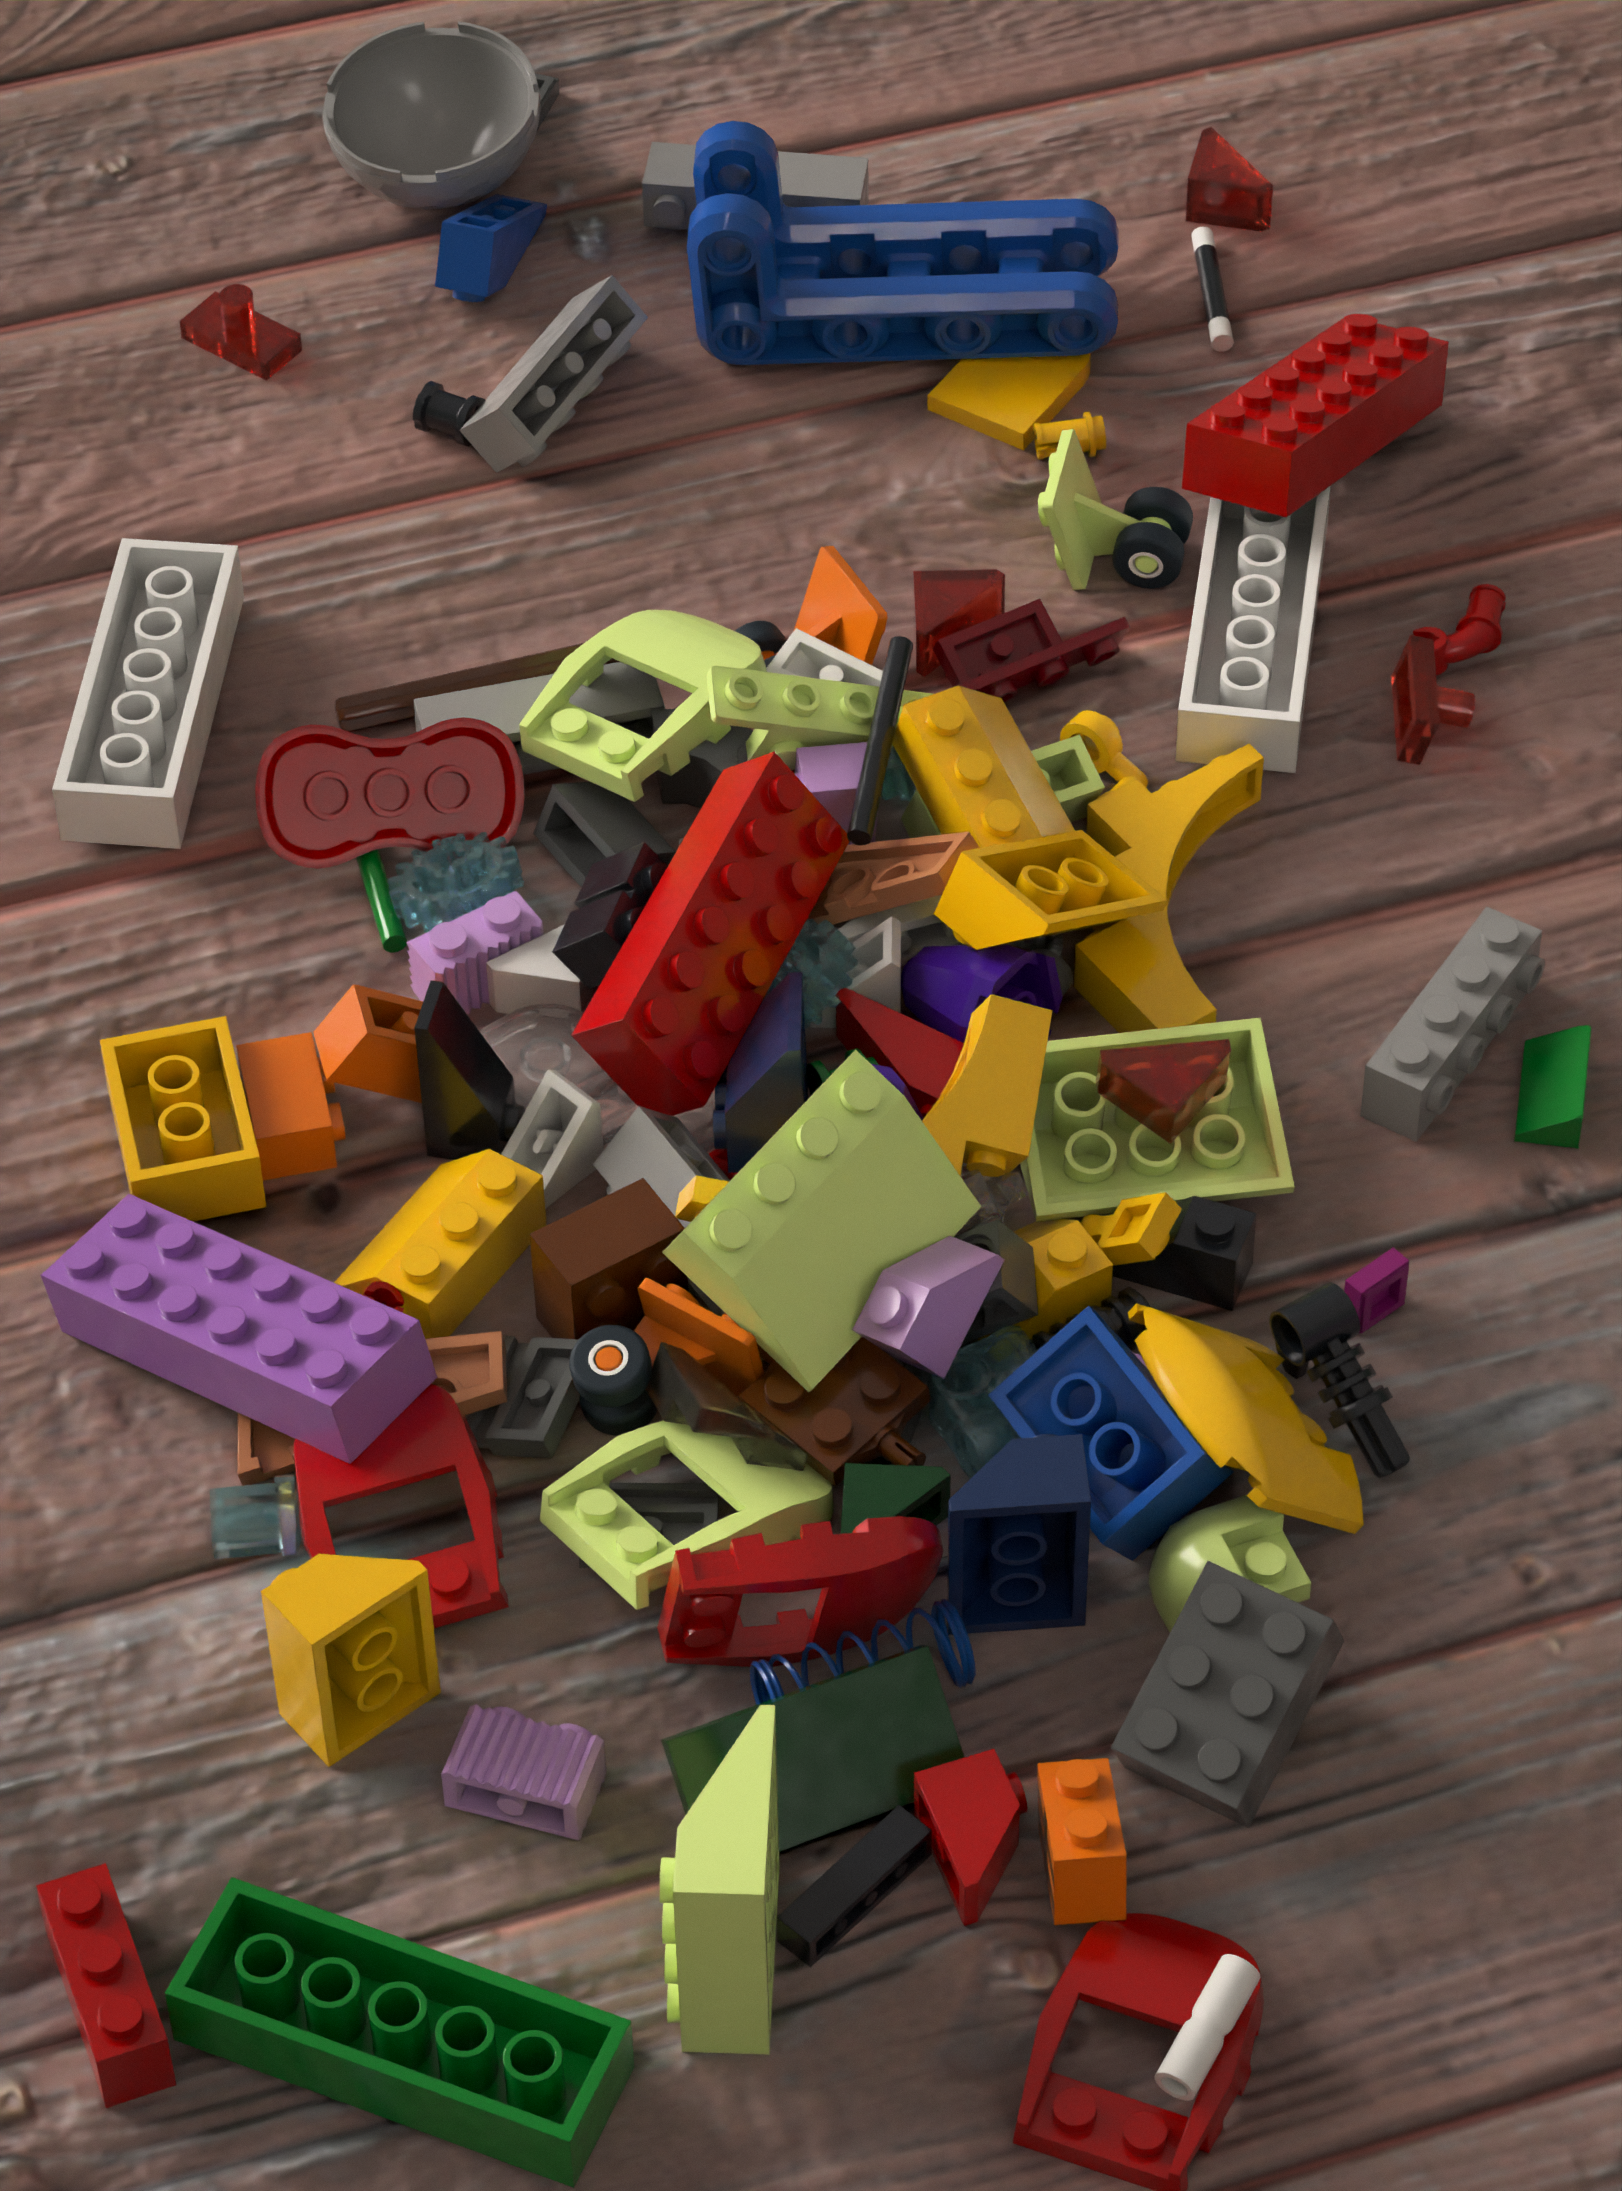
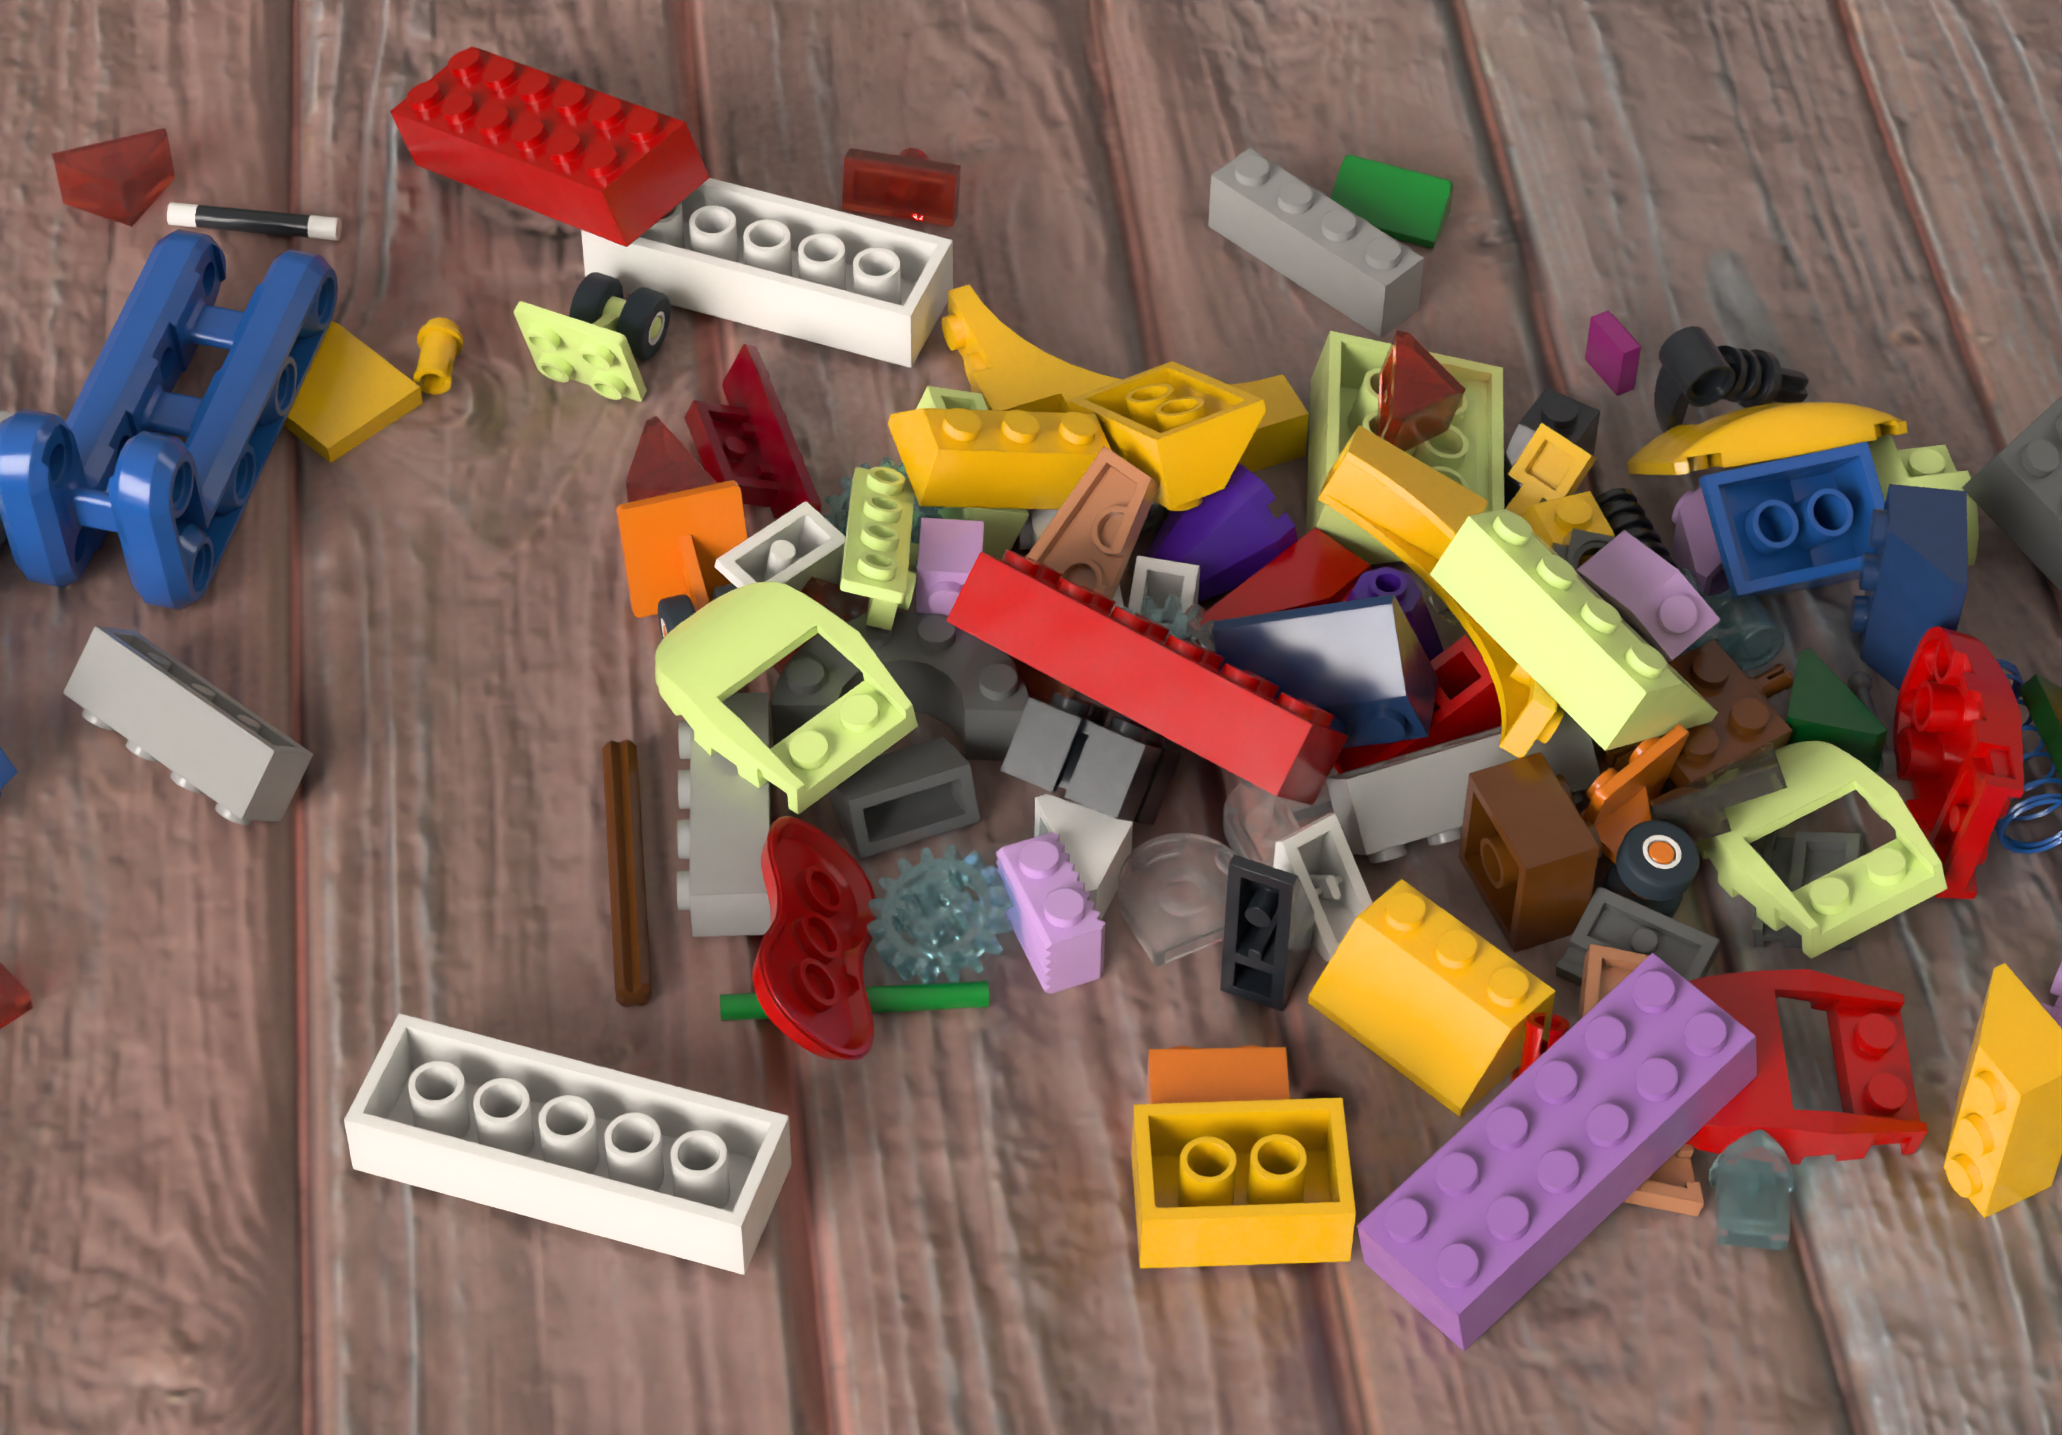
camera: 80 degrees left, 0 degrees up
orange brick [313,984,423,1103] -> none
black bush [412,381,485,447] -> none
black bar [847,636,913,845] -> none
yellow plate [1060,710,1148,791] -> none
red piece [1409,584,1506,677] -> none

